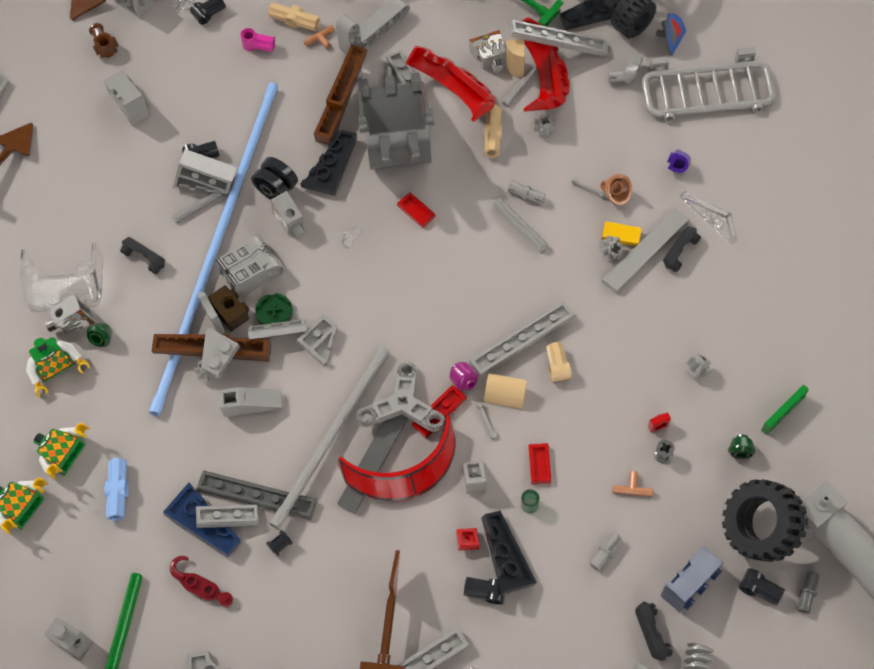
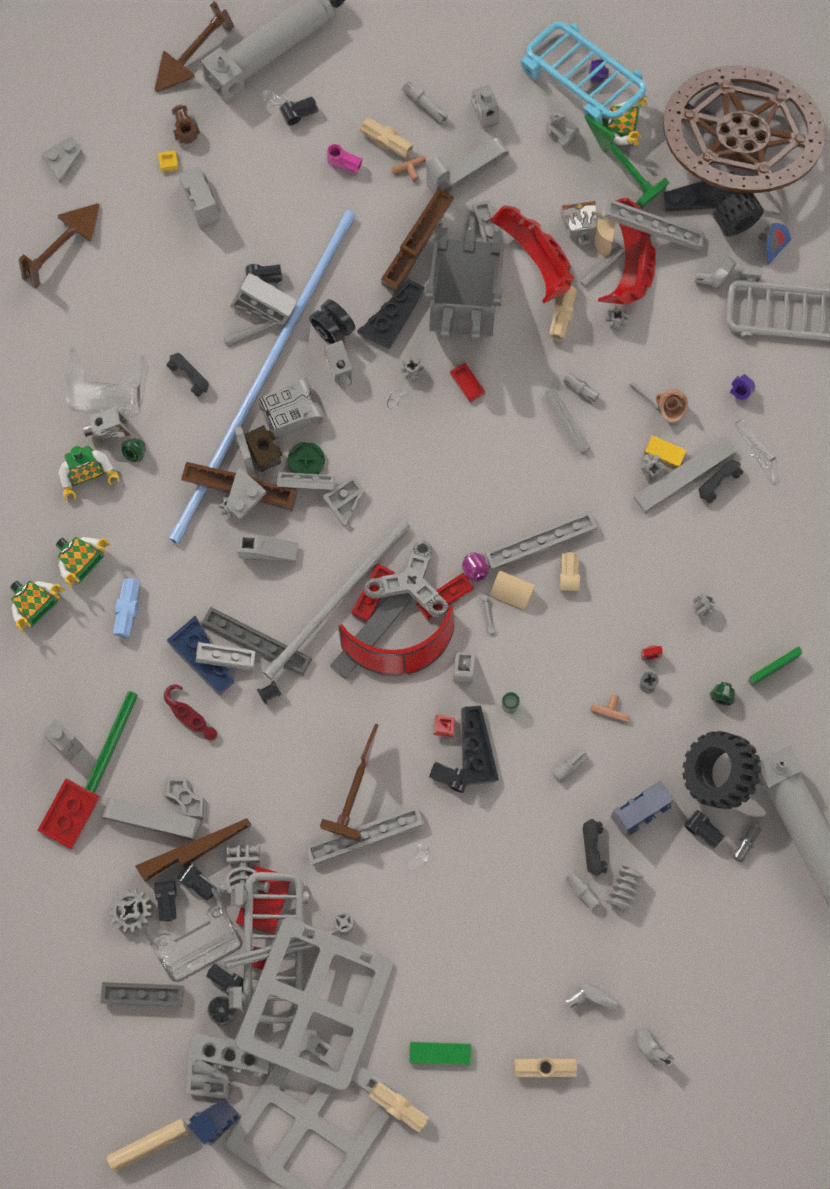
camera: 10 degrees right, 10 degrees up
red tile [528,443,551,484] -> none
none -> yellow tile [158,150,179,172]
none -> red tile [351,564,395,622]
none -> light grey gear [401,356,424,381]

